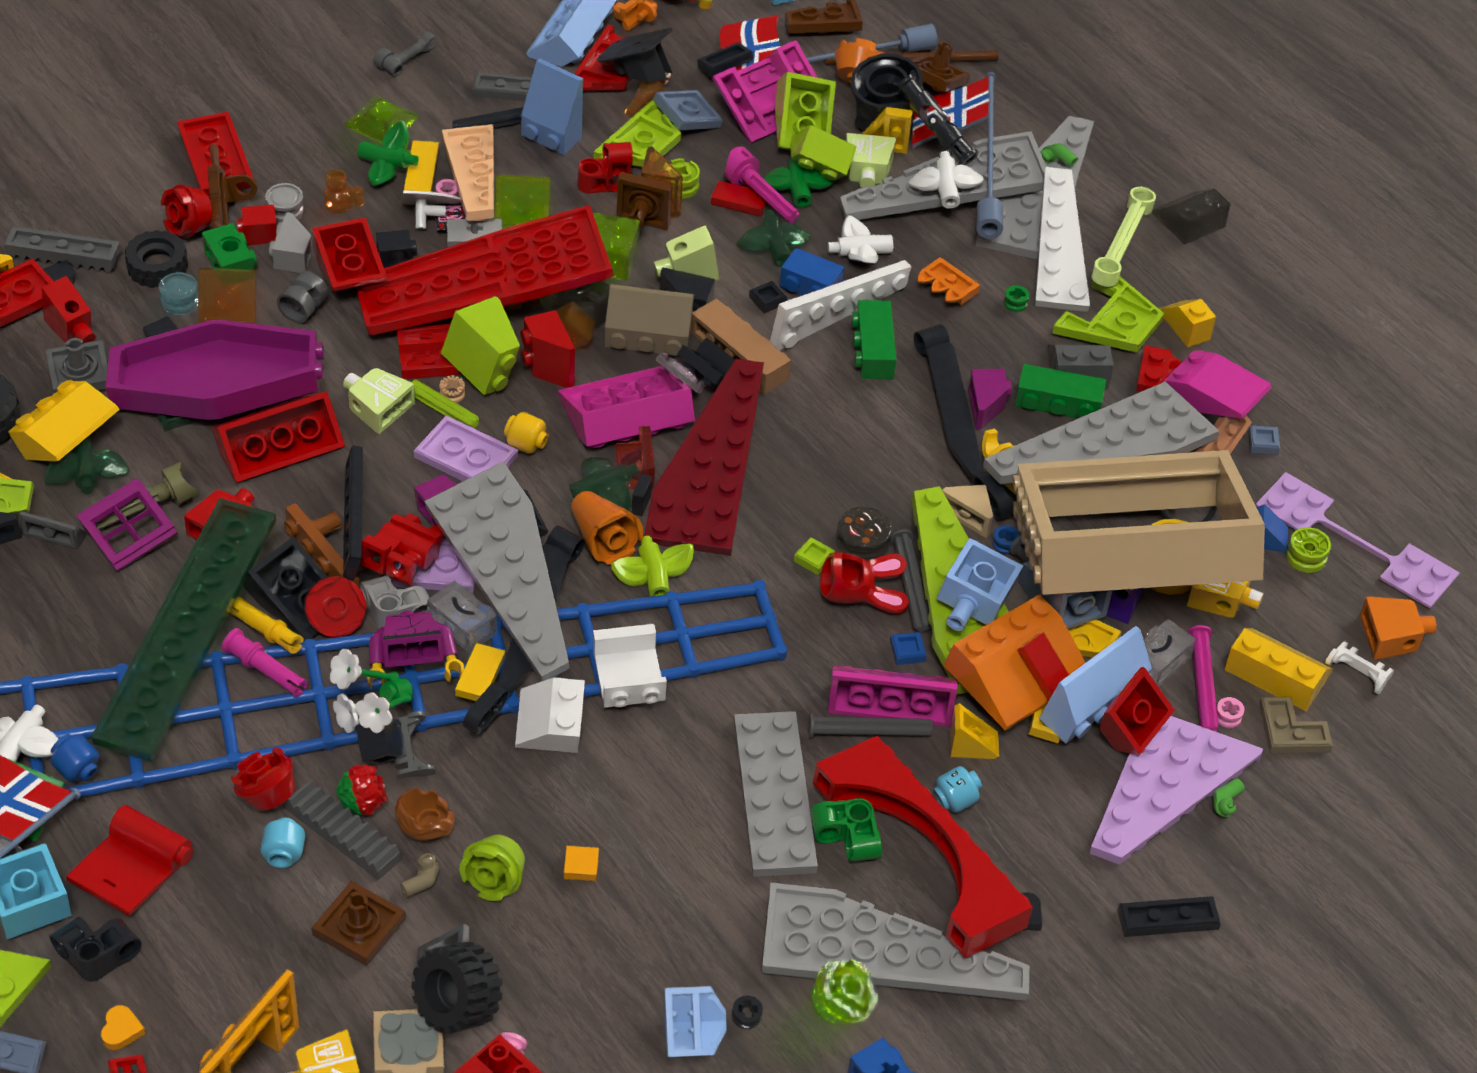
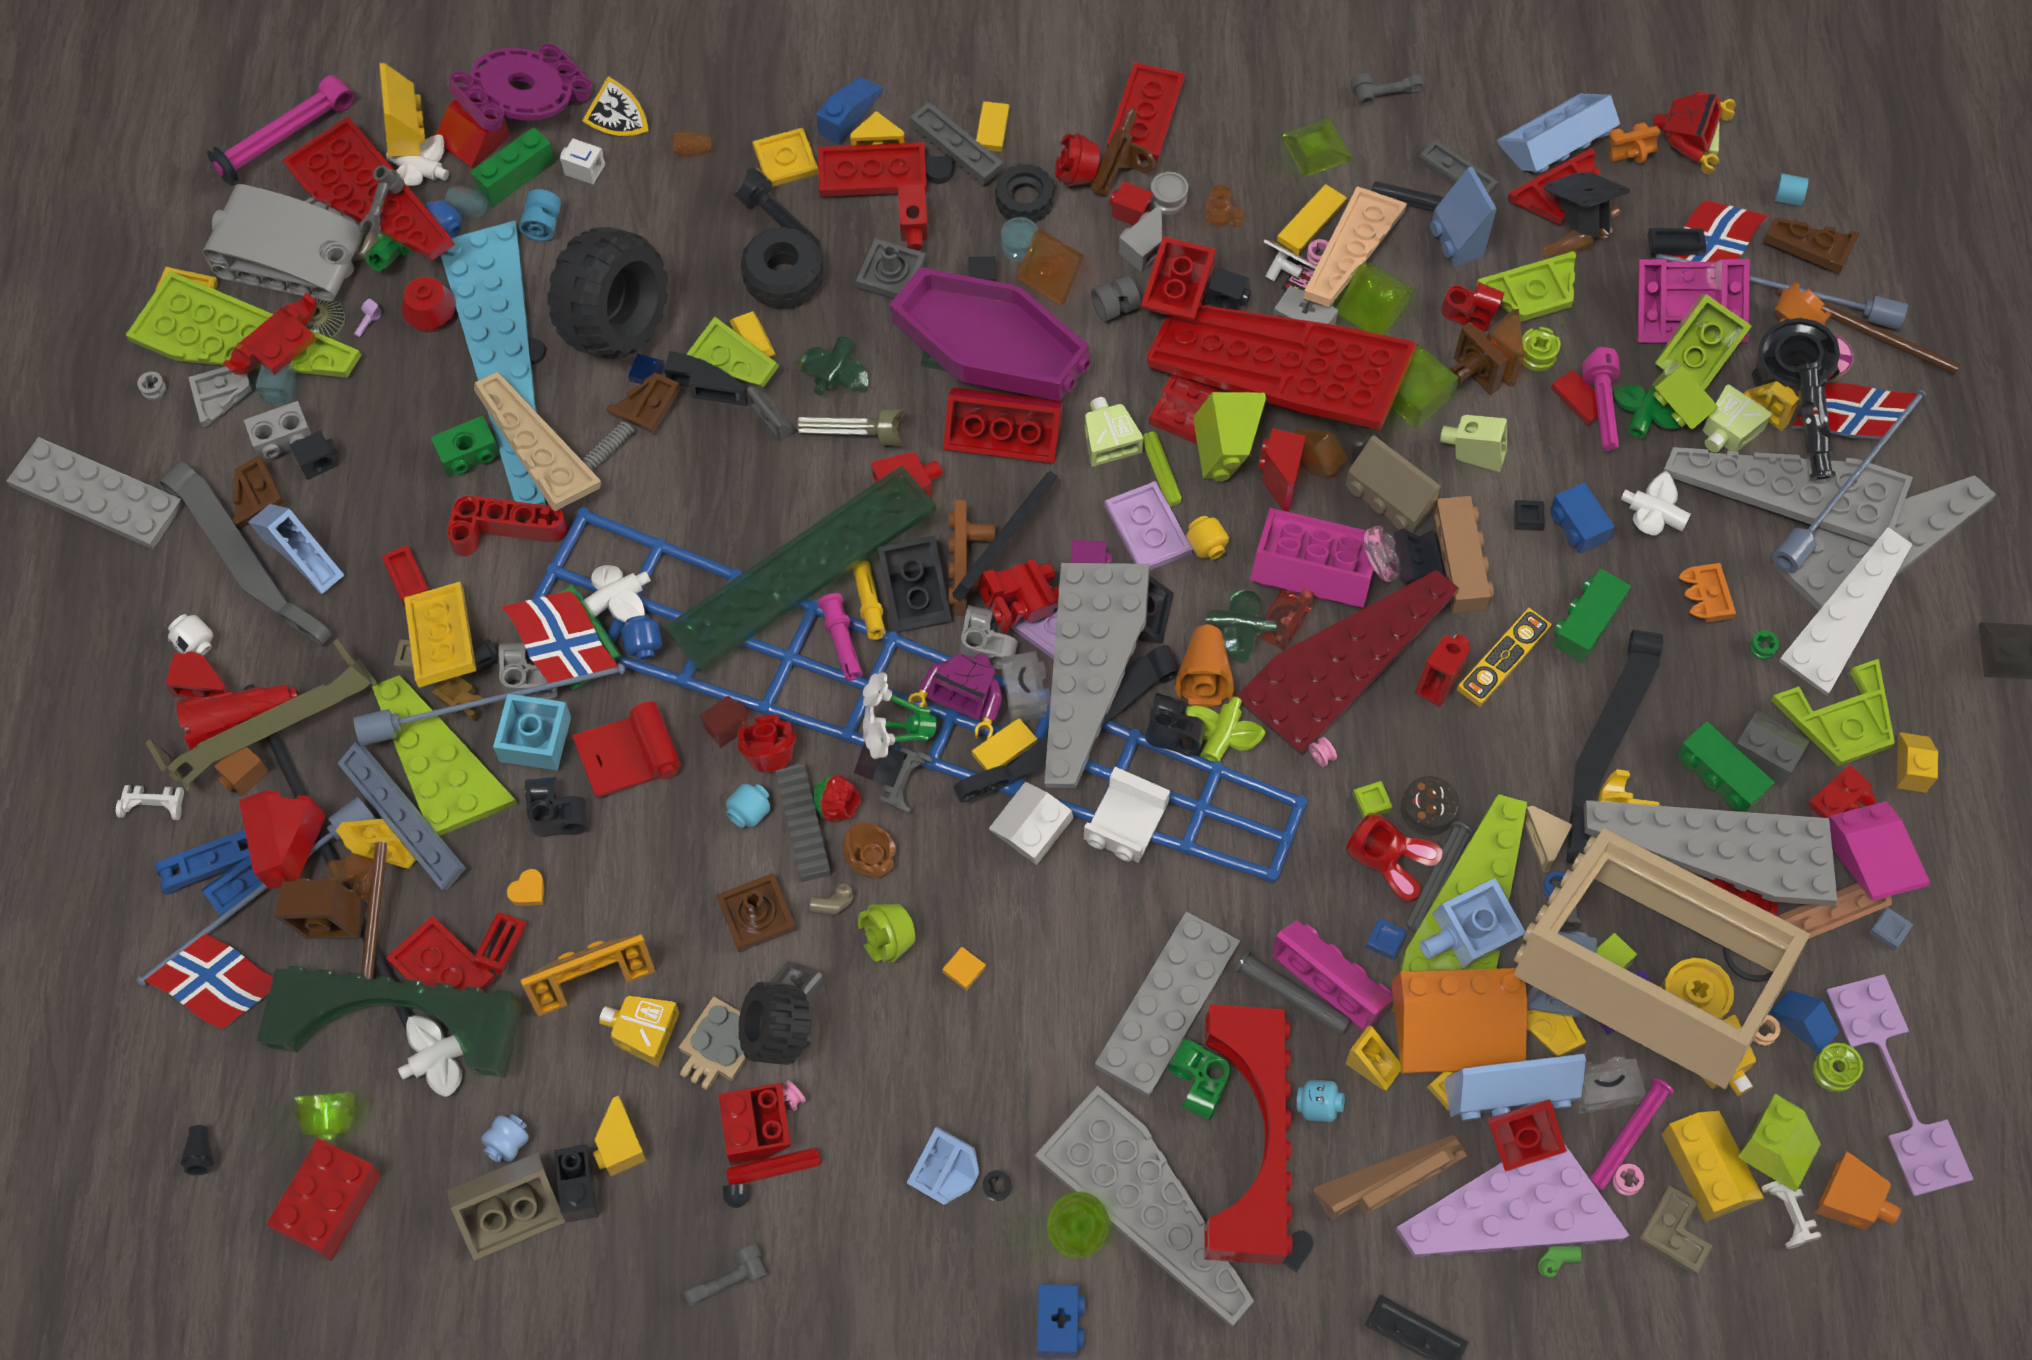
camera: 40 degrees right, 15 degrees up
yellow slope [8,380,119,461] -> none
magenta piece [76,478,178,572] -> none
green brick [202,223,257,287] -> none
red tile [304,576,367,637] -> none
green plant [357,120,419,186] -> none
light nougat bush [439,375,465,403] -> none
black tile [632,474,652,516] -> none
sand blue tile [653,90,723,130] -> none
black slope [660,267,715,312] -> none
clear green plant [736,210,811,267] -> none
white wing [770,260,912,351] -> none
white plant [908,151,983,208] -> none
reddish brown plate [912,41,971,93] -> none
magenta slope [968,369,1012,430] -> none
red tile [1017,632,1069,701] -> none
bright green arm [1040,143,1078,168] -> none
yellowish green piece [1092,187,1156,287] -> none
none -> clear red brick [700,695,749,749]
none -> yellow tile [976,101,1009,152]
none -> black piece [1145,693,1206,756]
none -> bright pink bush [1309,737,1337,767]
none -> medium nougat wedge [1313,1135,1469,1221]
none -> red torso [1414,634,1471,707]
none -> tile [1457,608,1552,707]
none -> lime slope [1738,1094,1821,1192]

